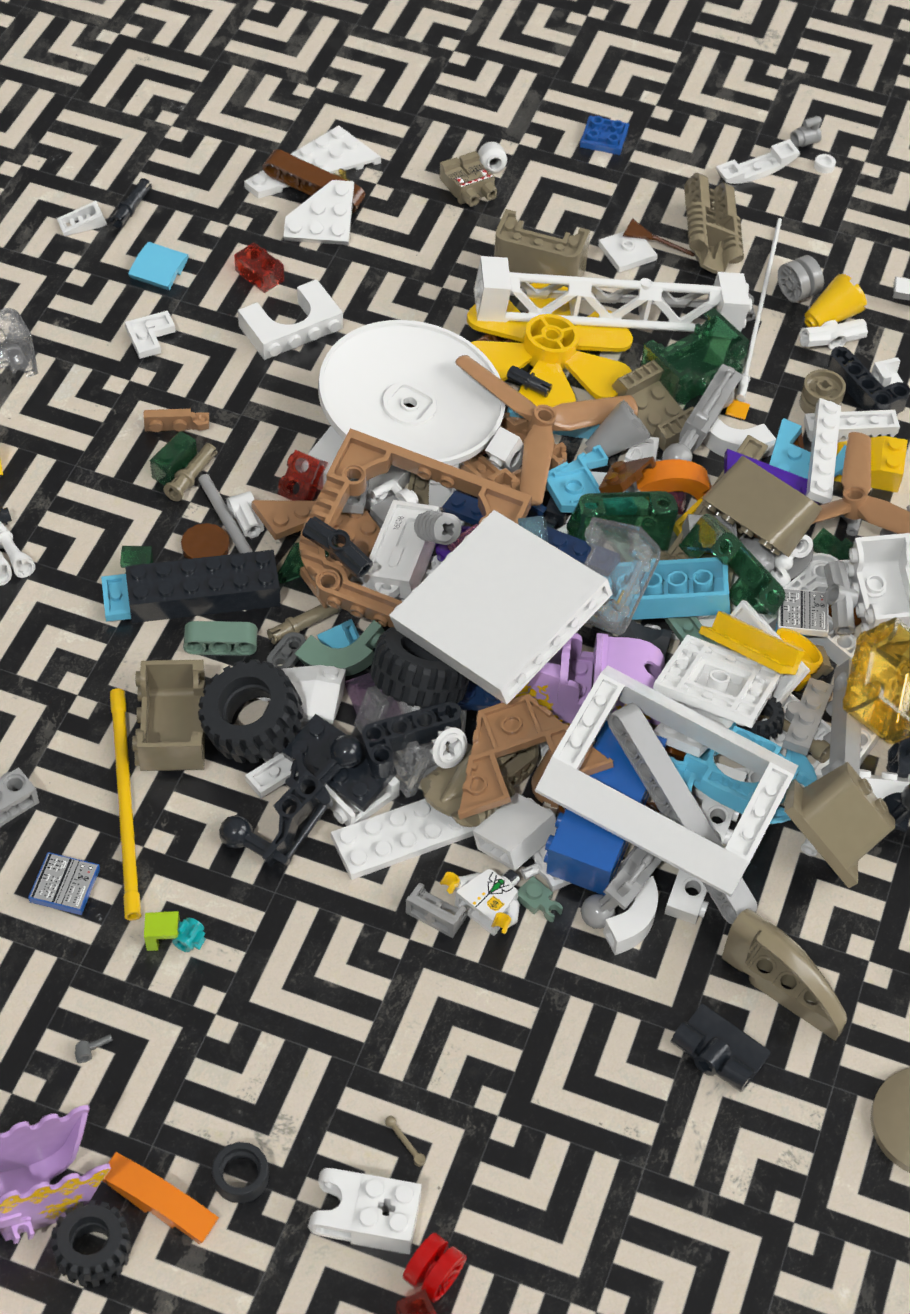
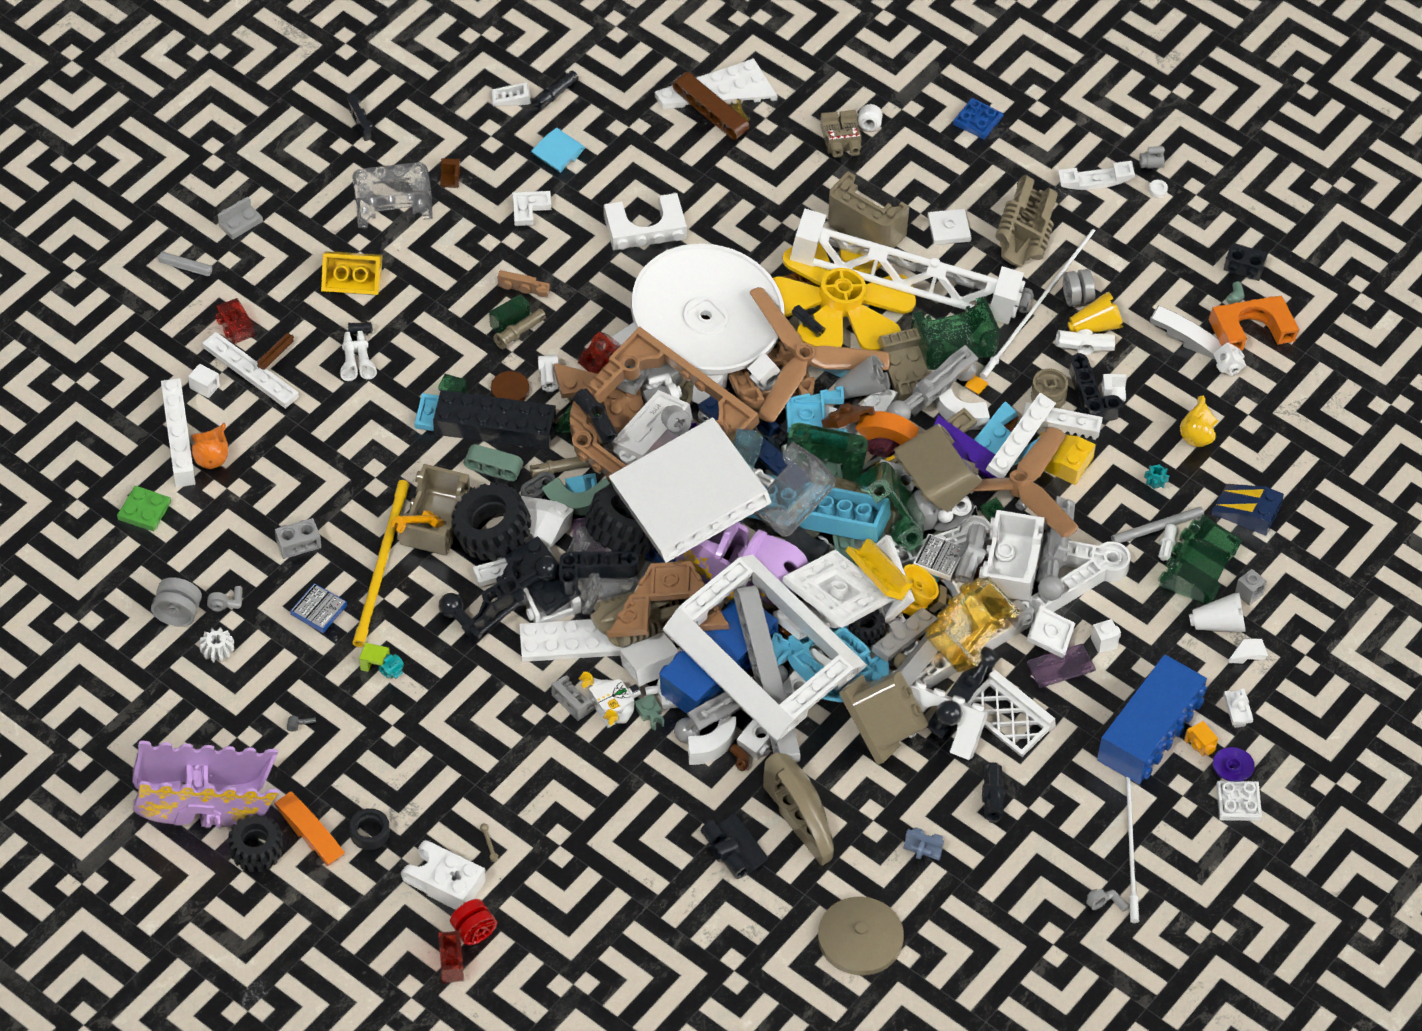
camera: 20 degrees right, 0 degrees up
light grey piece [198,474,253,553] -> none
clear red brick [234,242,284,293] -> none
white plate [284,180,354,245] -> none
white gear [429,726,467,768] -> none
reddish brown piece [623,218,695,256] -> none
white hinge [769,567,791,589] -> none
none -> light orange hinge [391,510,445,533]
none -> reddish brown panel [440,158,460,188]
none -> reddish brown arm [730,744,750,771]

